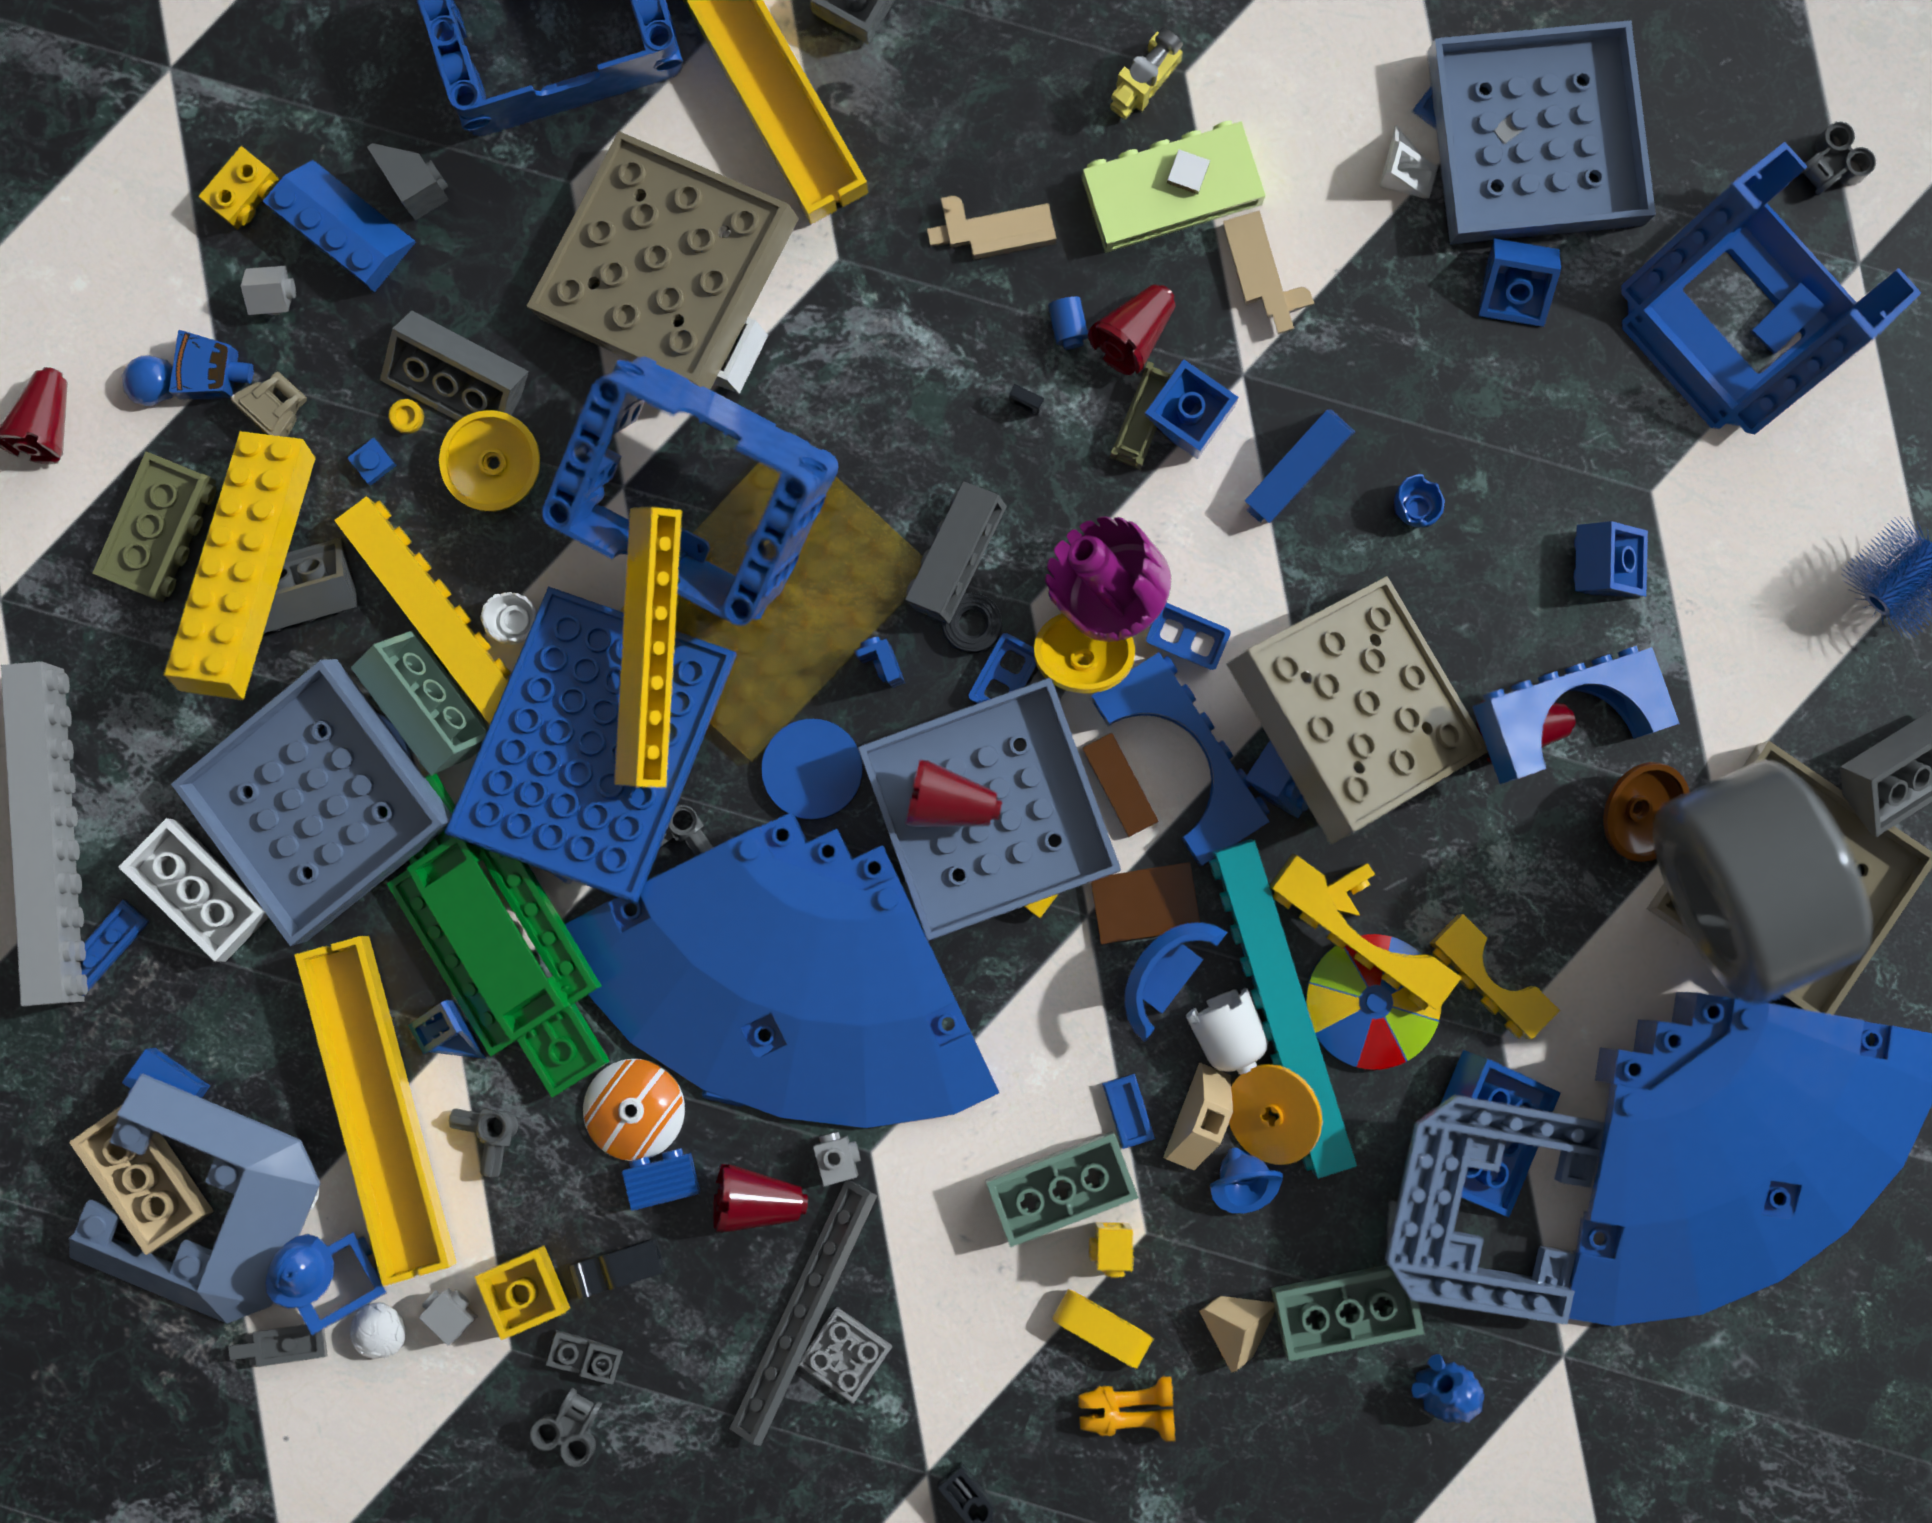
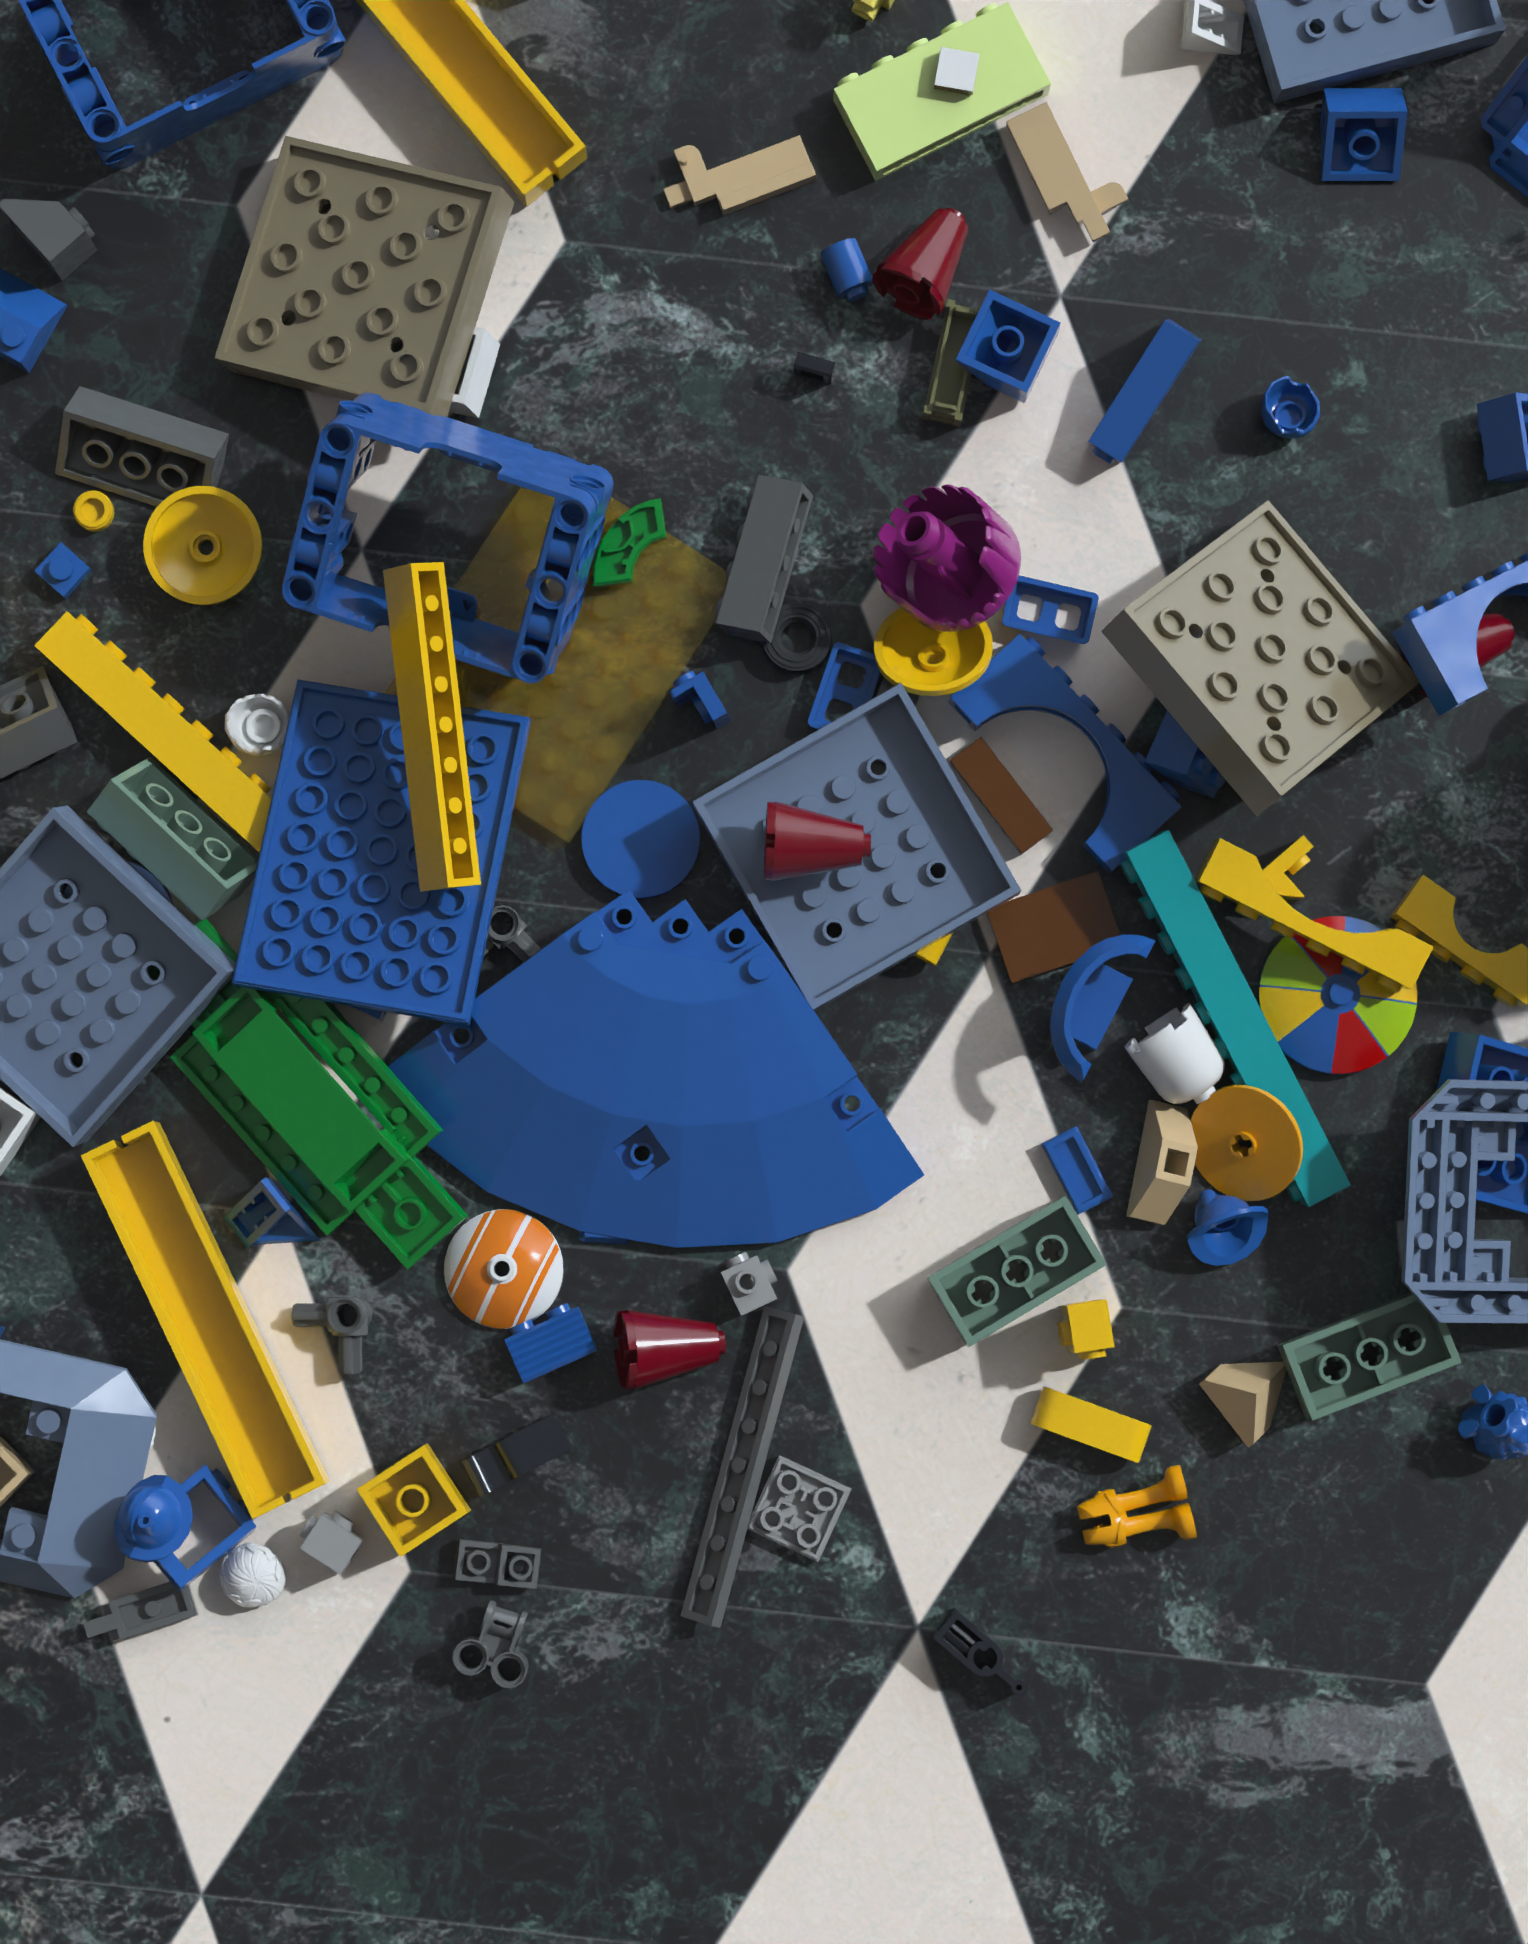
camera: 15 degrees left, 0 degrees up
none -> green tile [593,498,667,588]

